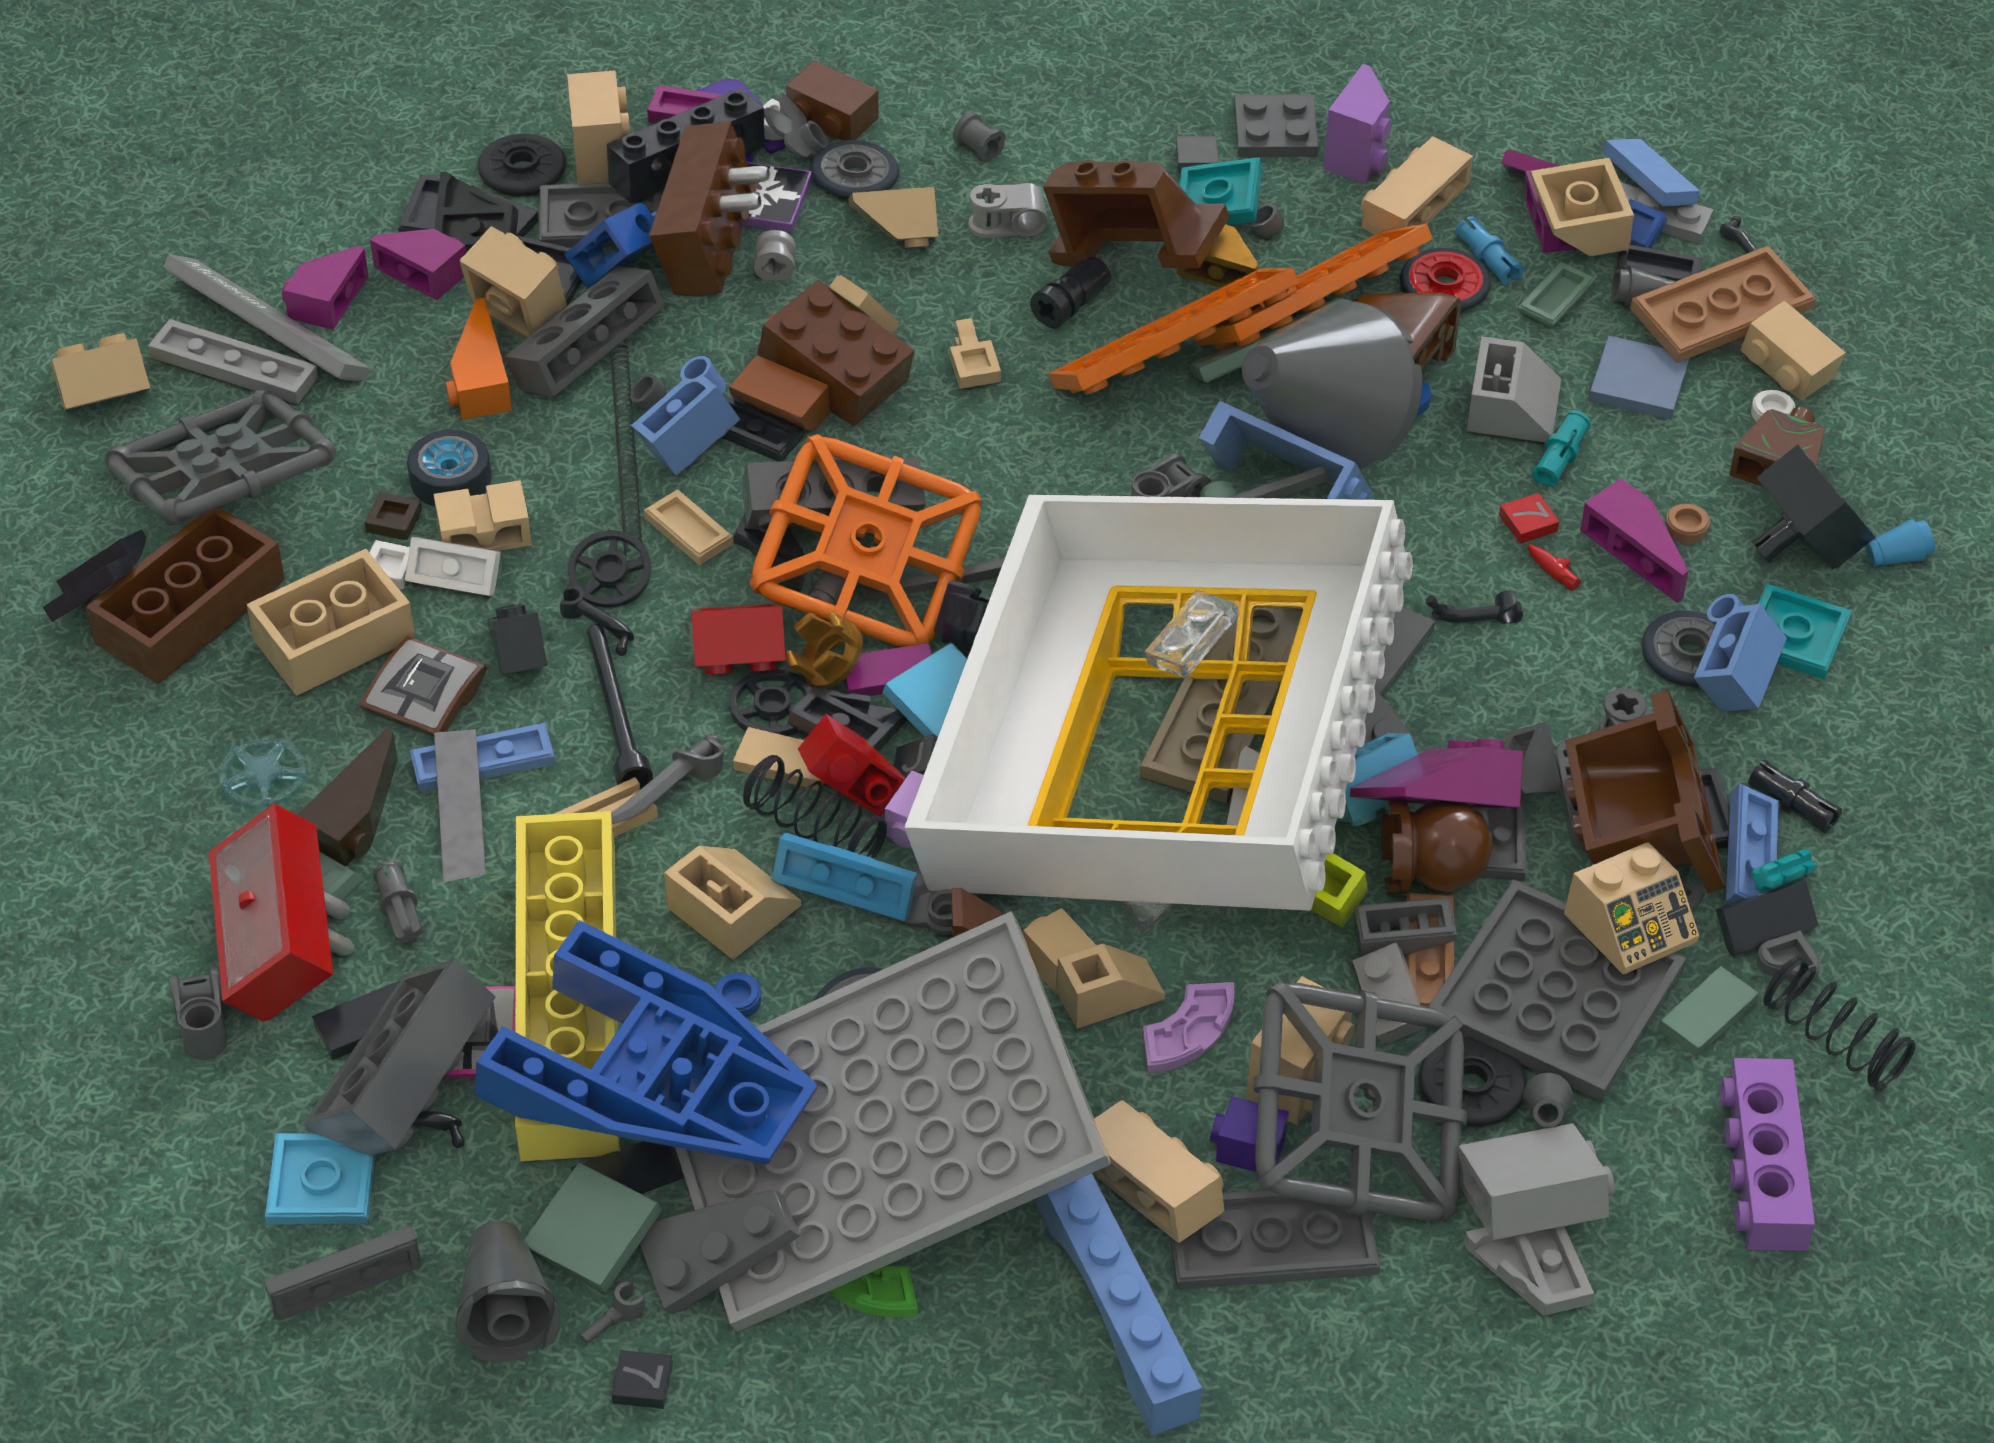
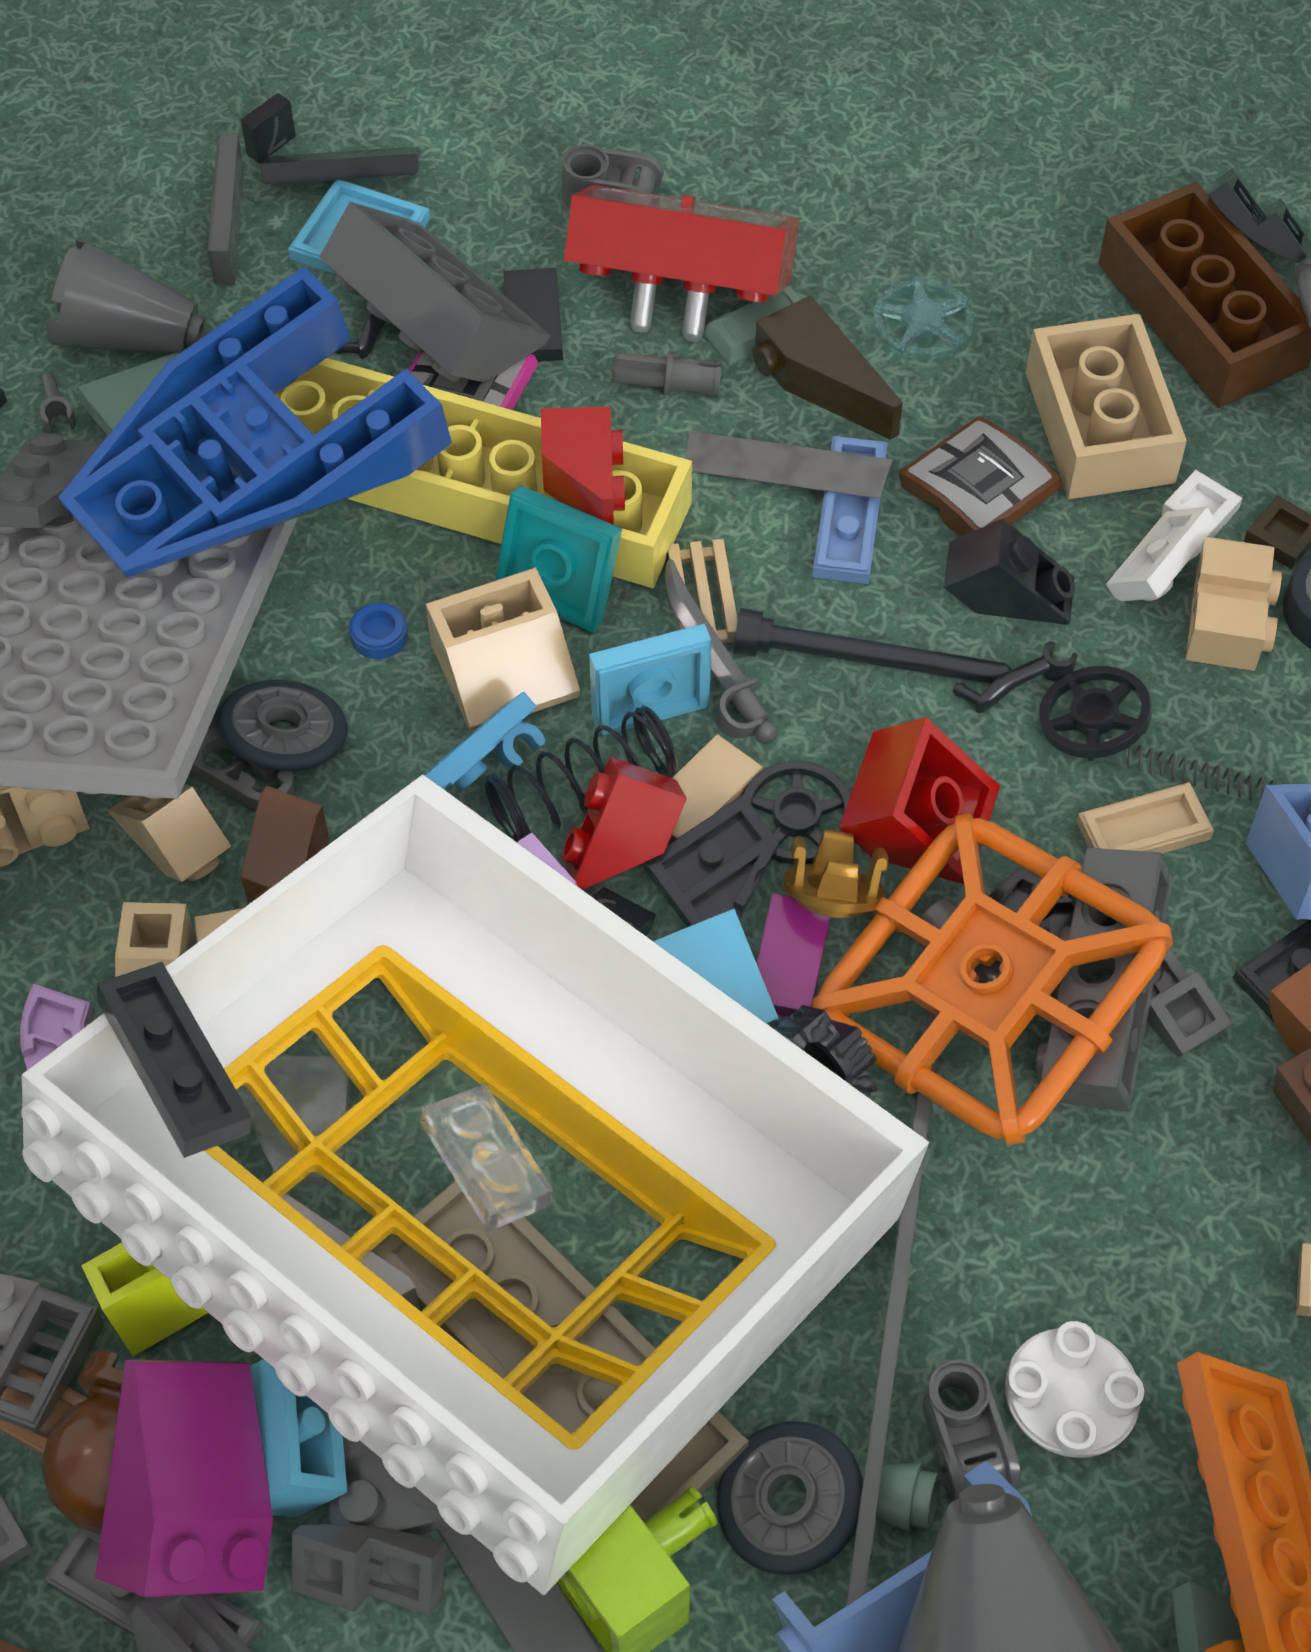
camera: 115 degrees right, 10 degrees up
none -> black plate [97,962,252,1158]
none -> black tile [240,93,296,164]
none -> black tile [260,147,419,184]
none -> dark grey slope [291,1524,445,1616]
none -> teal tile [495,485,622,633]
none -> red slope [541,407,625,525]
none -> medium azure tile [589,623,711,736]
none -> white dish [1005,1321,1144,1458]

